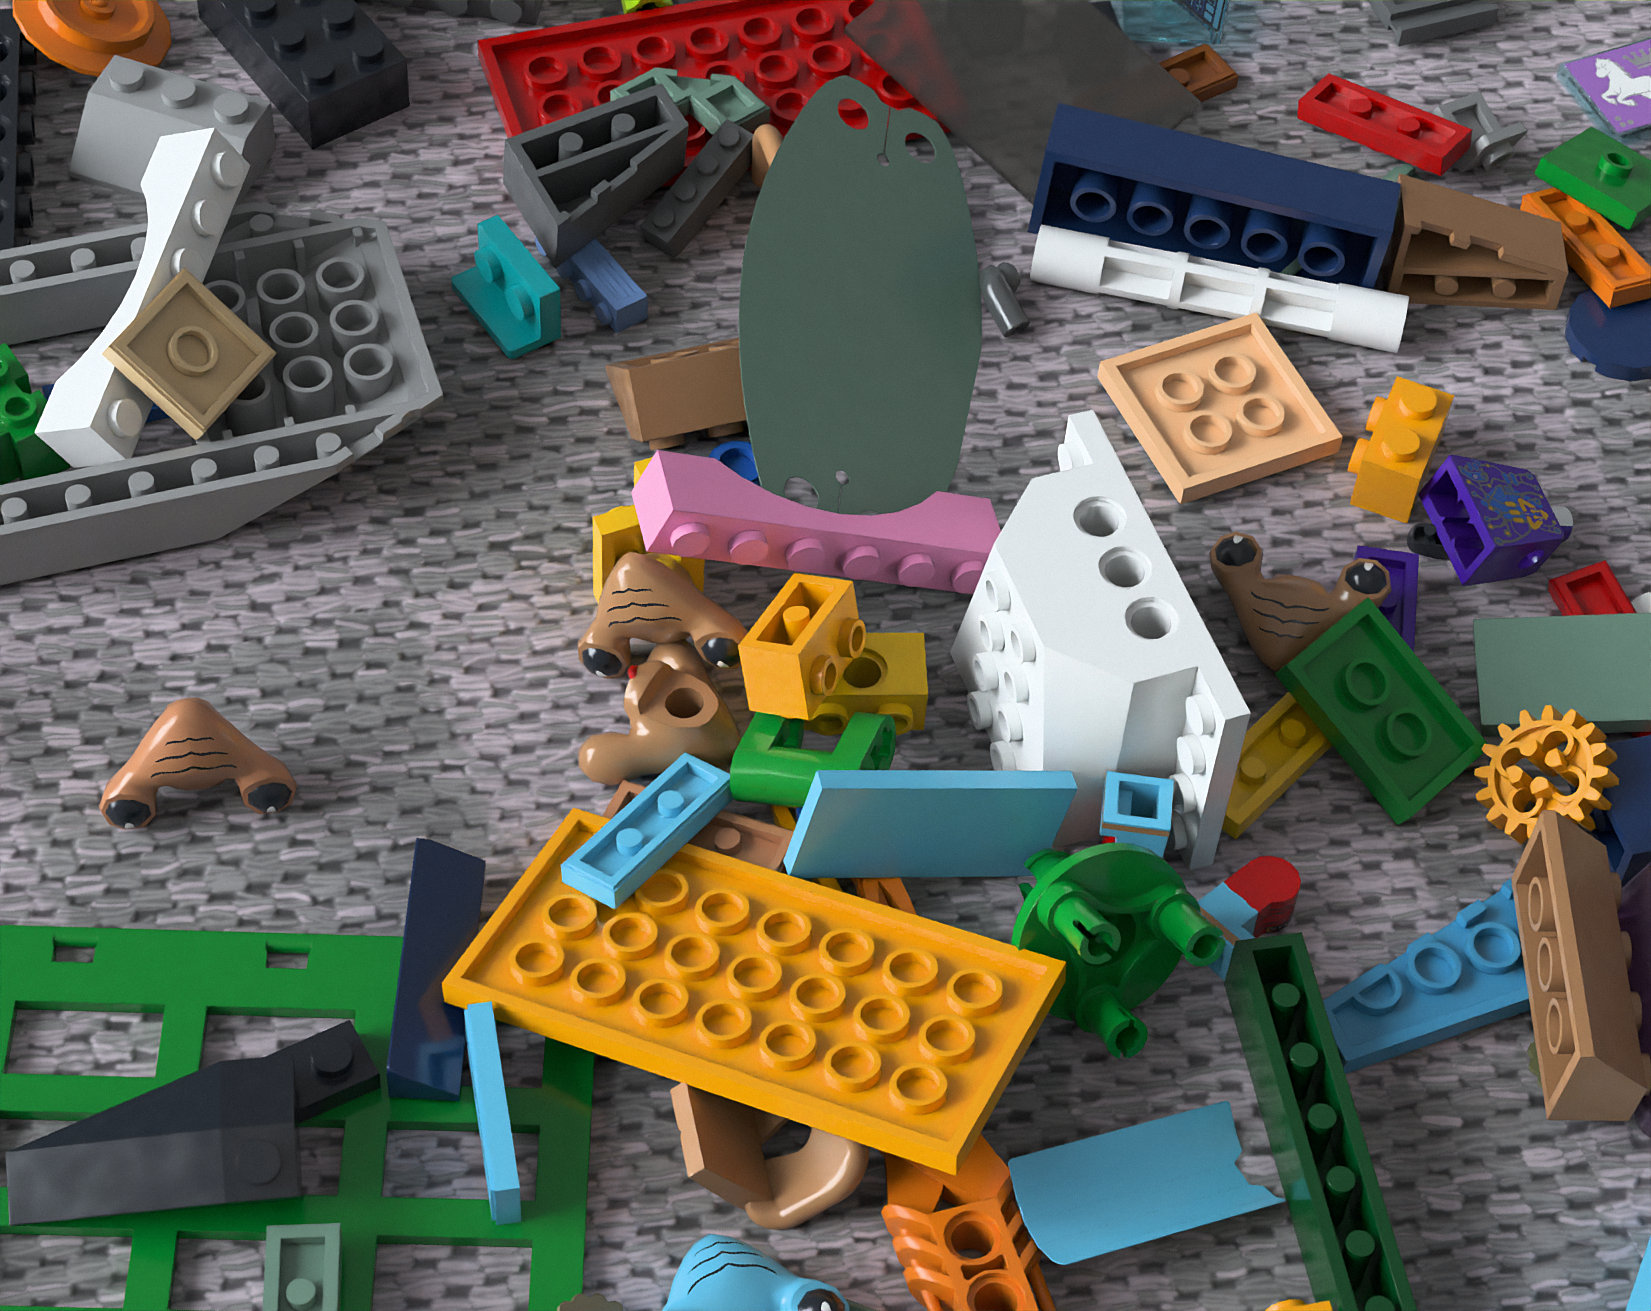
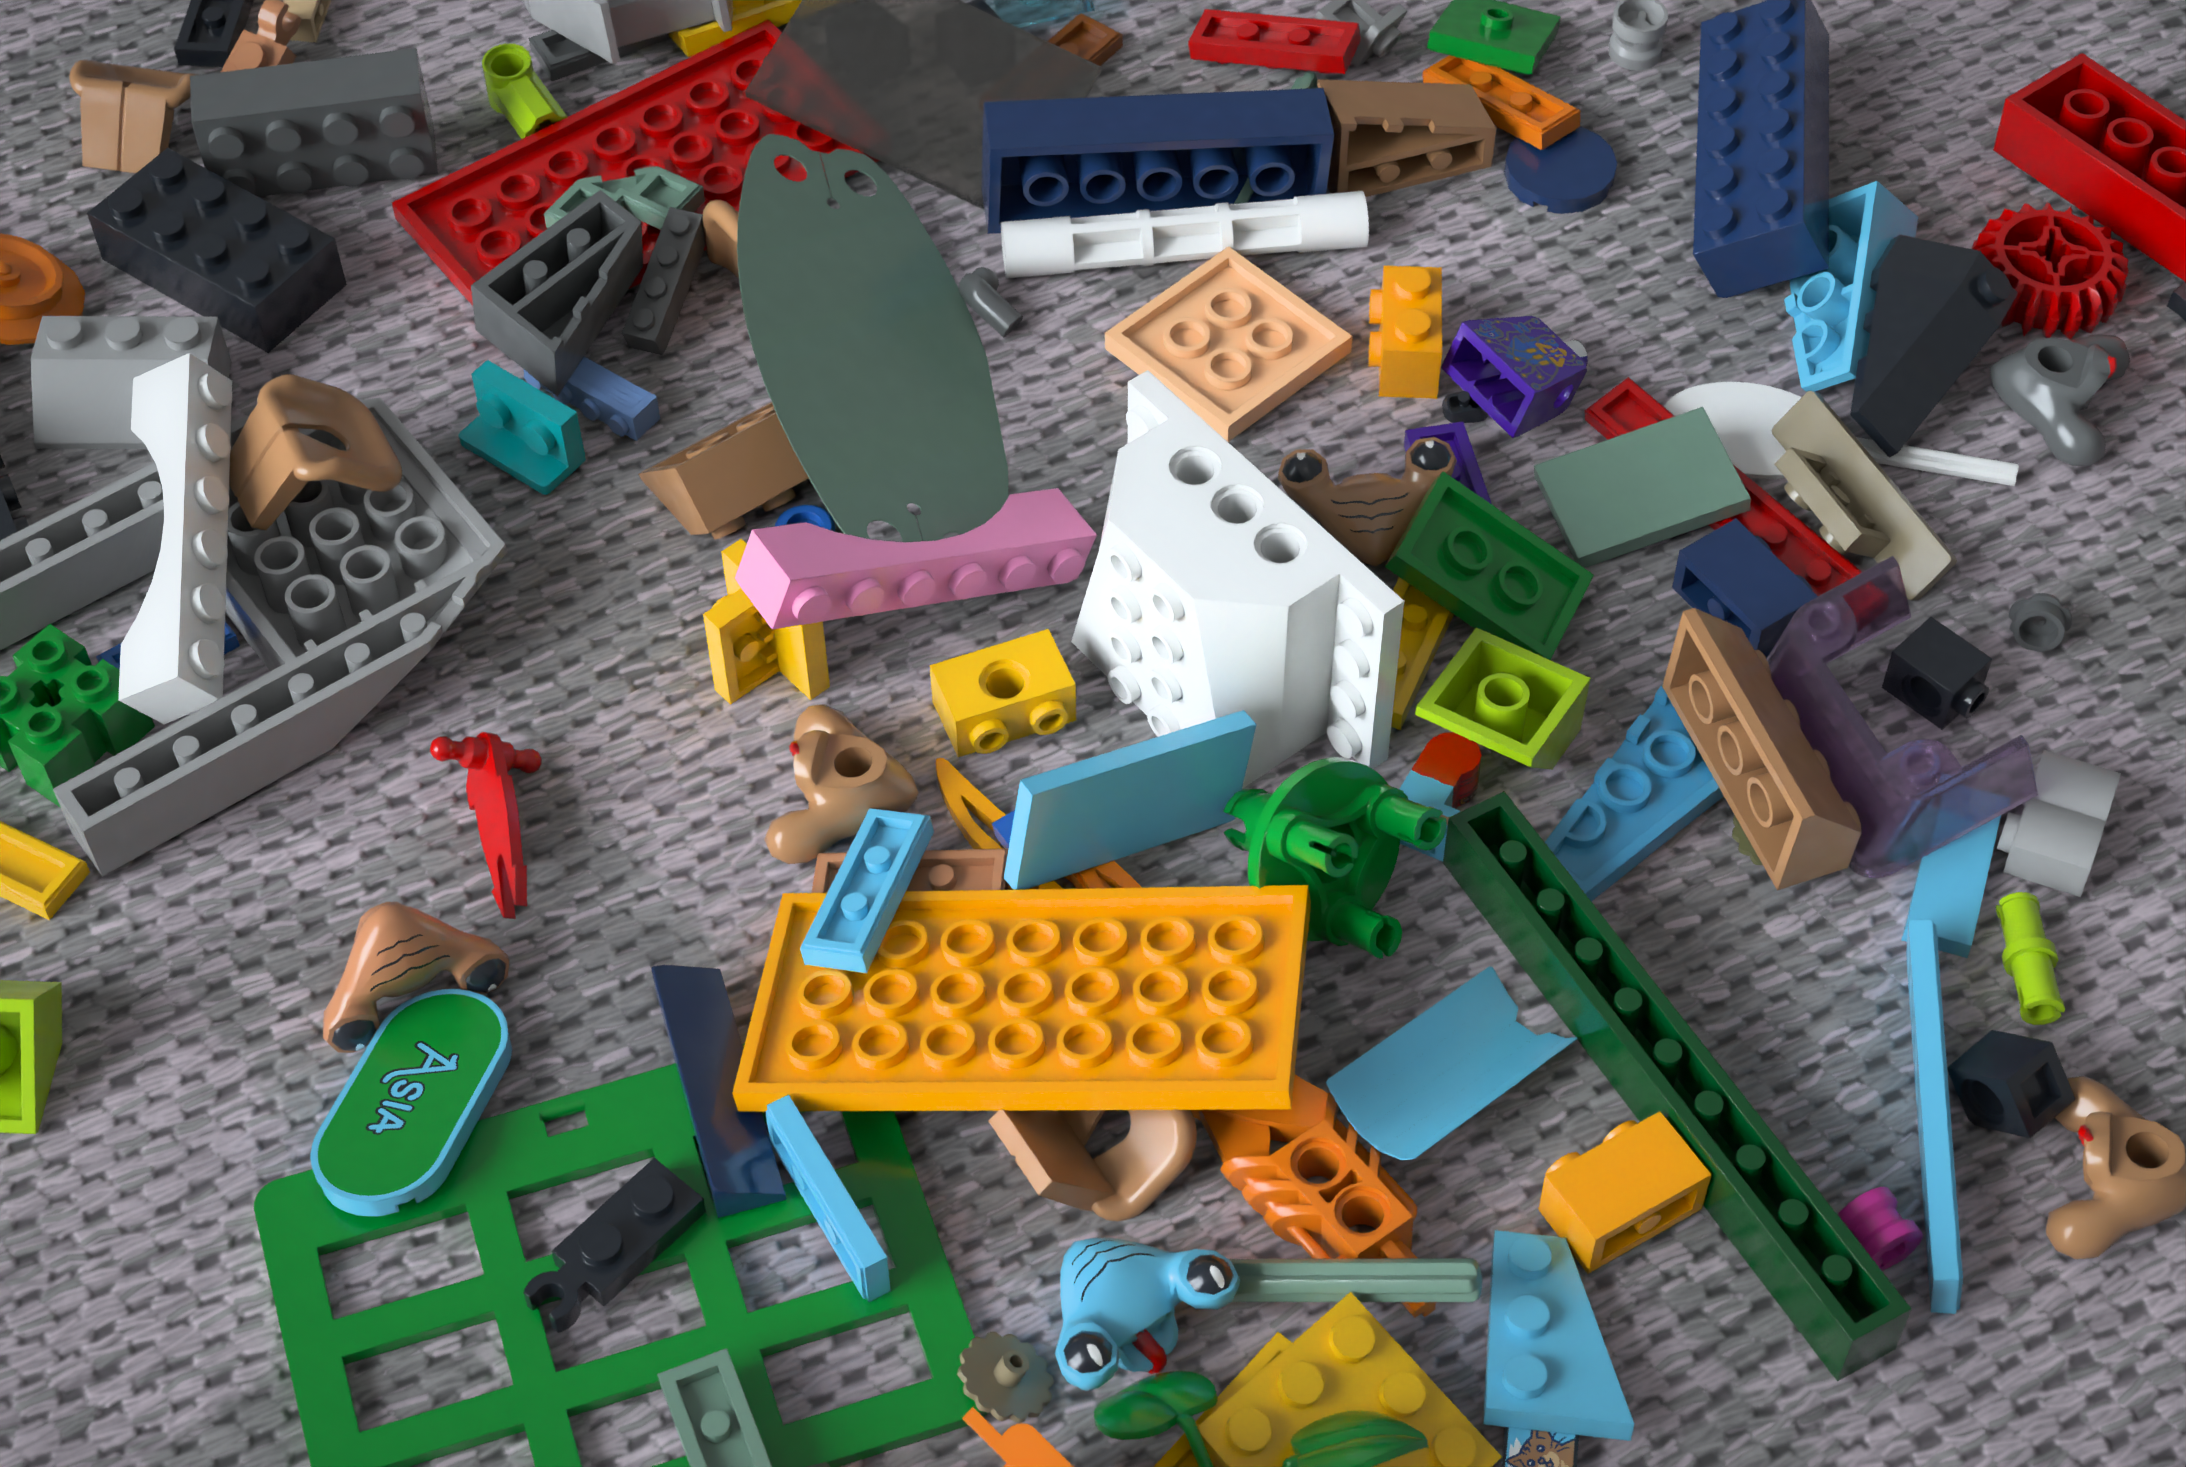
camera: 15 degrees left, 0 degrees up
black wedge [6,1055,303,1226] -> none
tan tile [102,267,277,440] -> none
medium nougat head [578,552,748,679] -> none
green connector [730,712,896,809] -> none
light orange brick [738,573,866,720] -> none
medium azure leg [1100,771,1174,858] -> none
light orange gear [1474,705,1619,845] -> none
none -> medium nougat piece [229,374,402,531]
none -> green tile [311,989,512,1217]
none -> red piece [430,732,542,919]
none -> lime slope [1415,628,1591,770]

